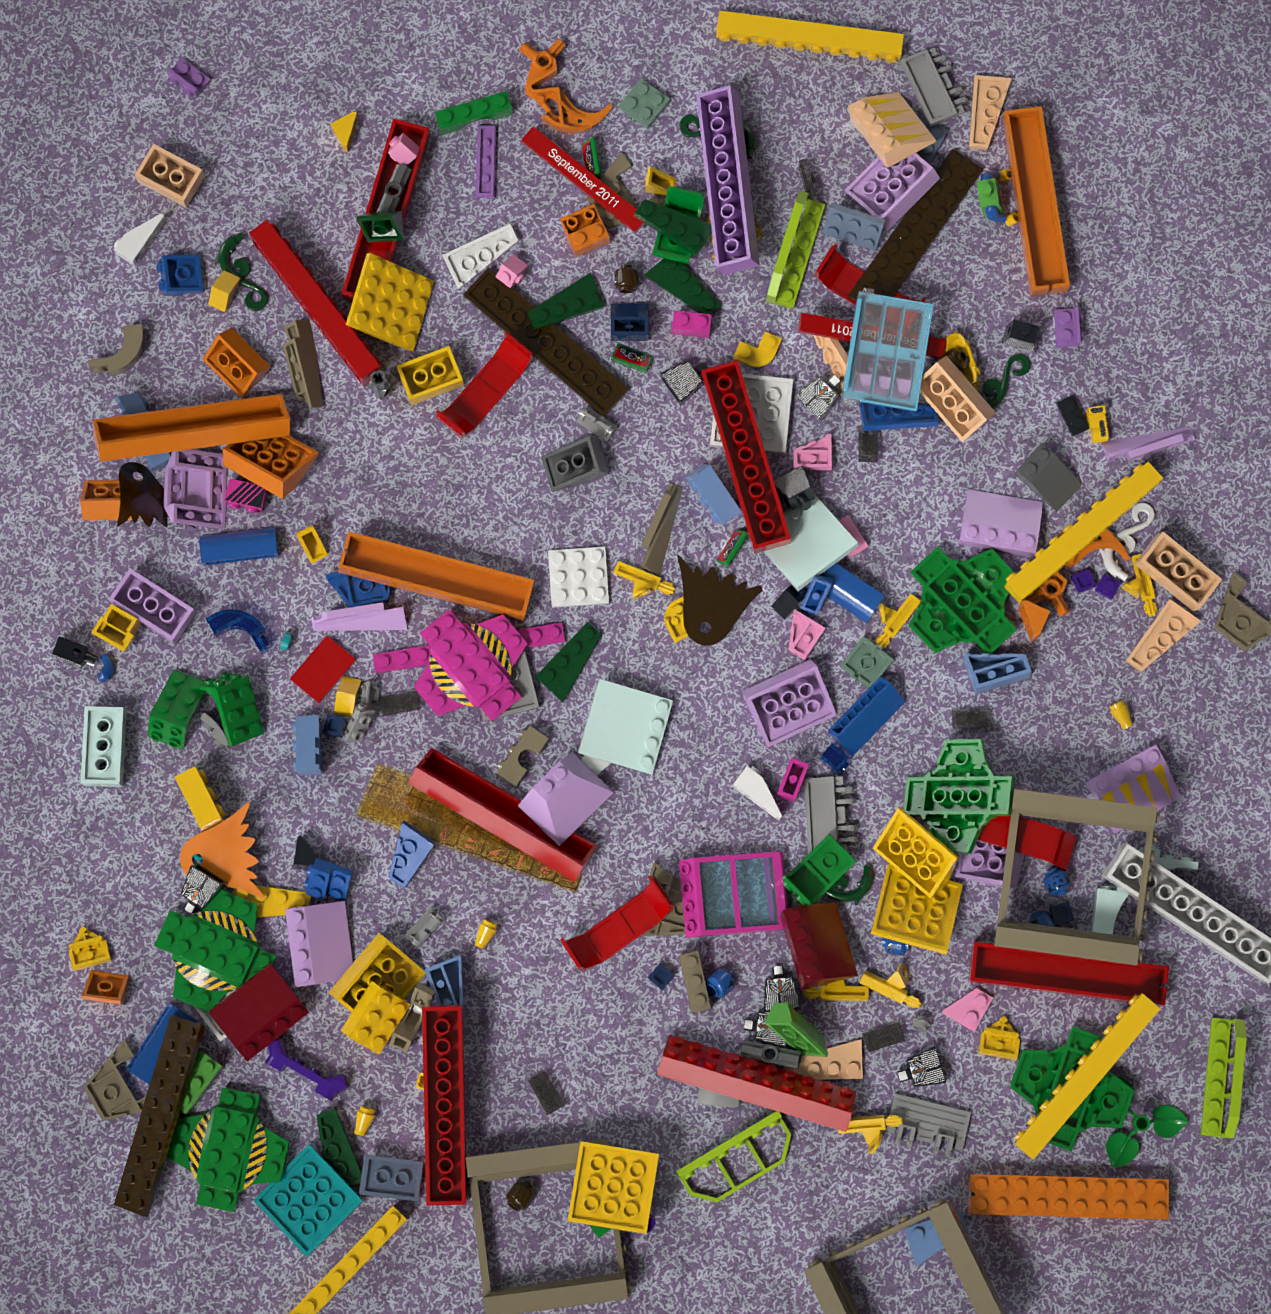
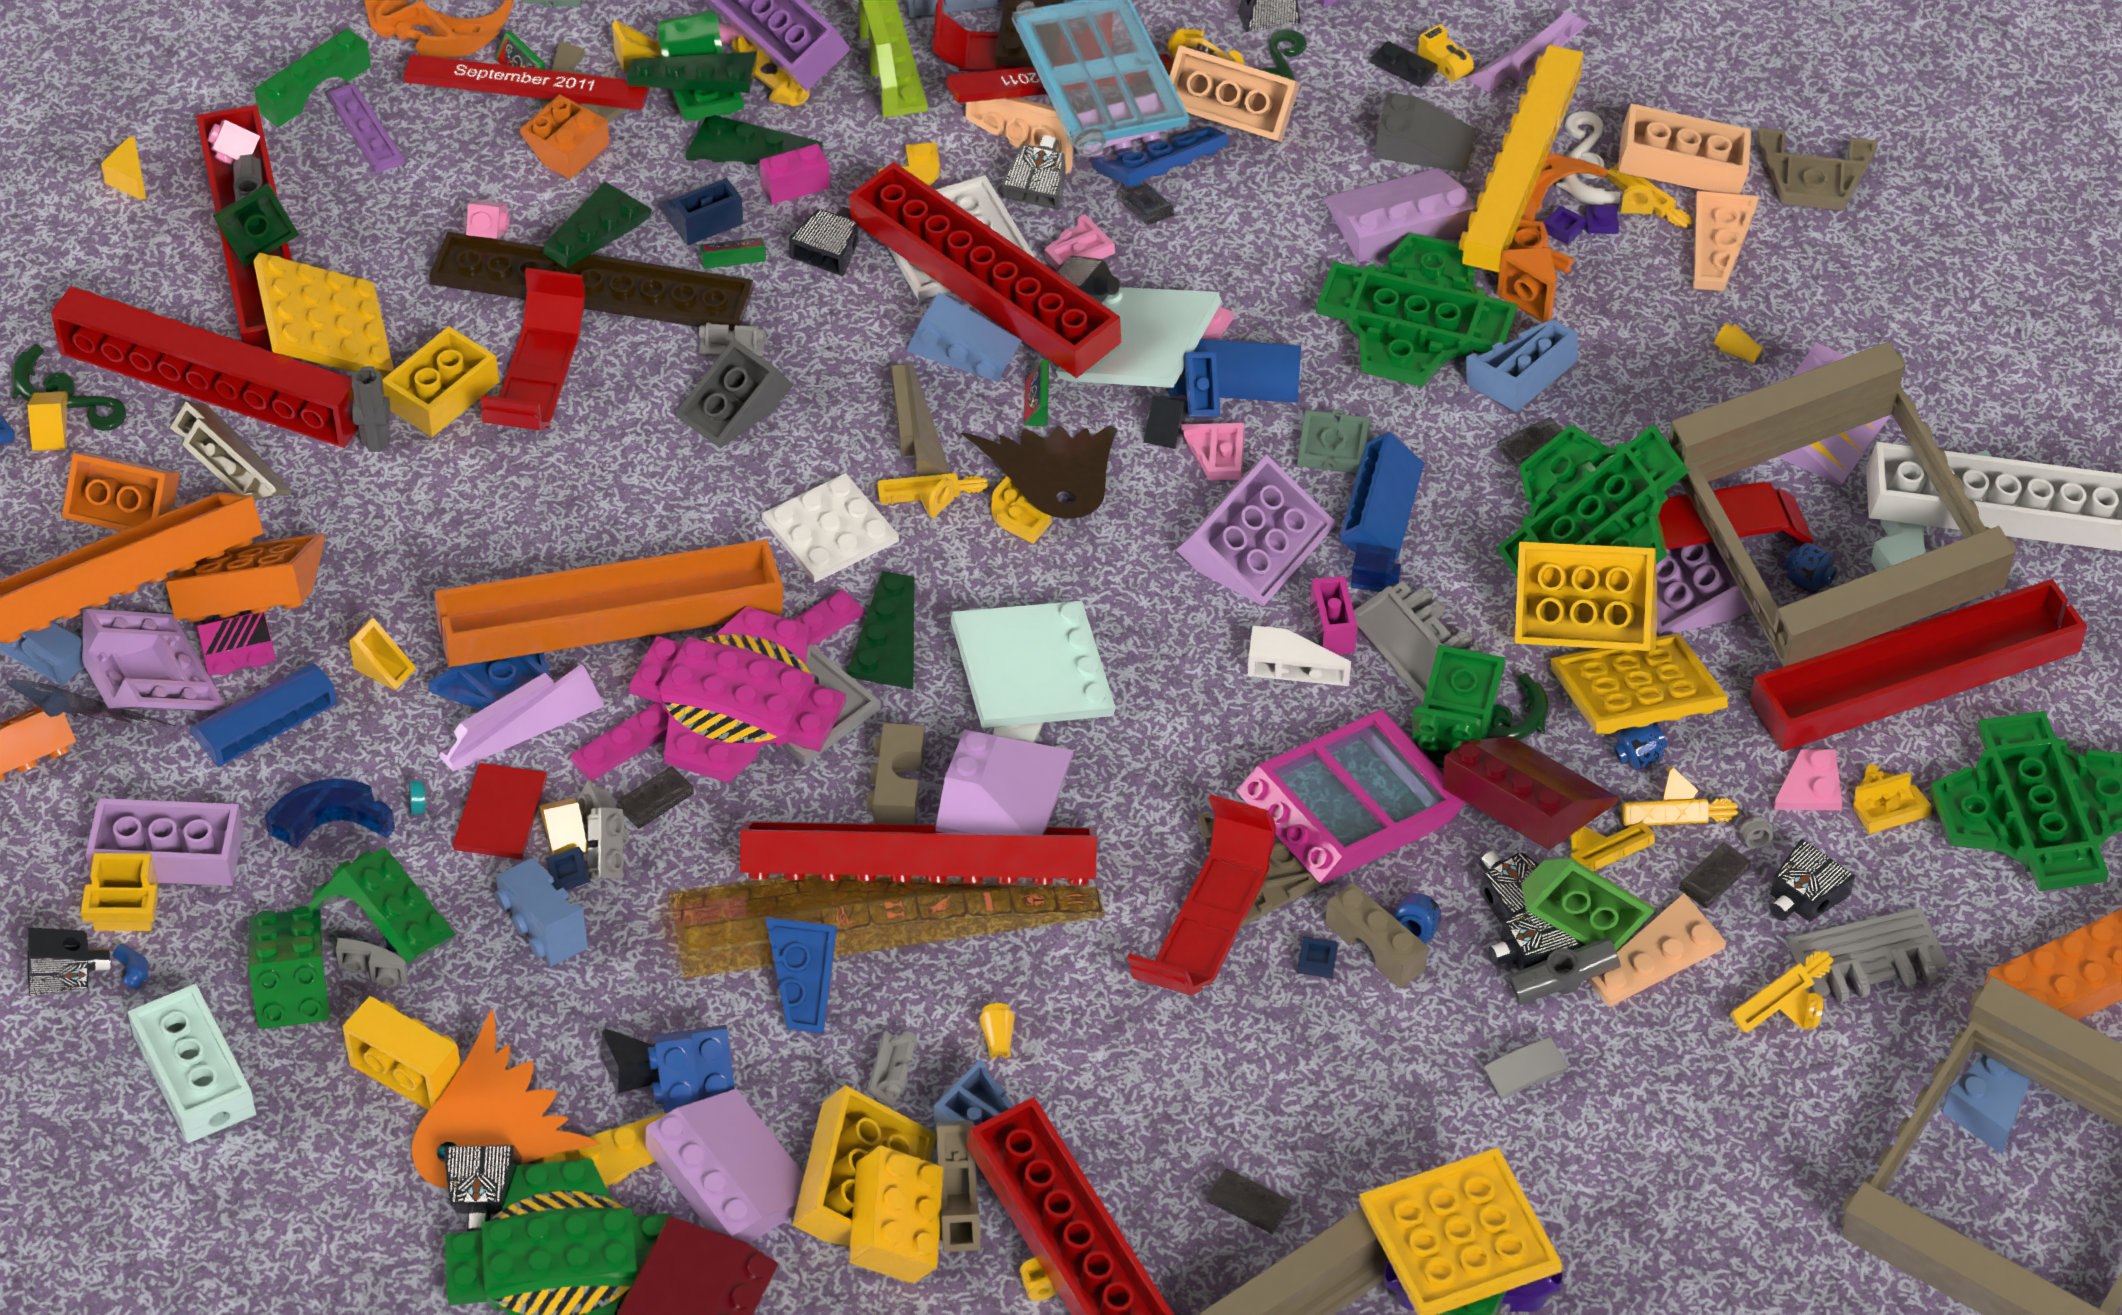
camera: 30 degrees left, 30 degrees down
white wing [442,224,518,290] -> none
dark brown head [614,264,639,294] -> none
red brick [657,1035,857,1132] -> none
lime plate [676,1111,791,1202] -> none
yellow piece [875,594,921,649] -> none
yellow brick [1013,993,1160,1160] -> none

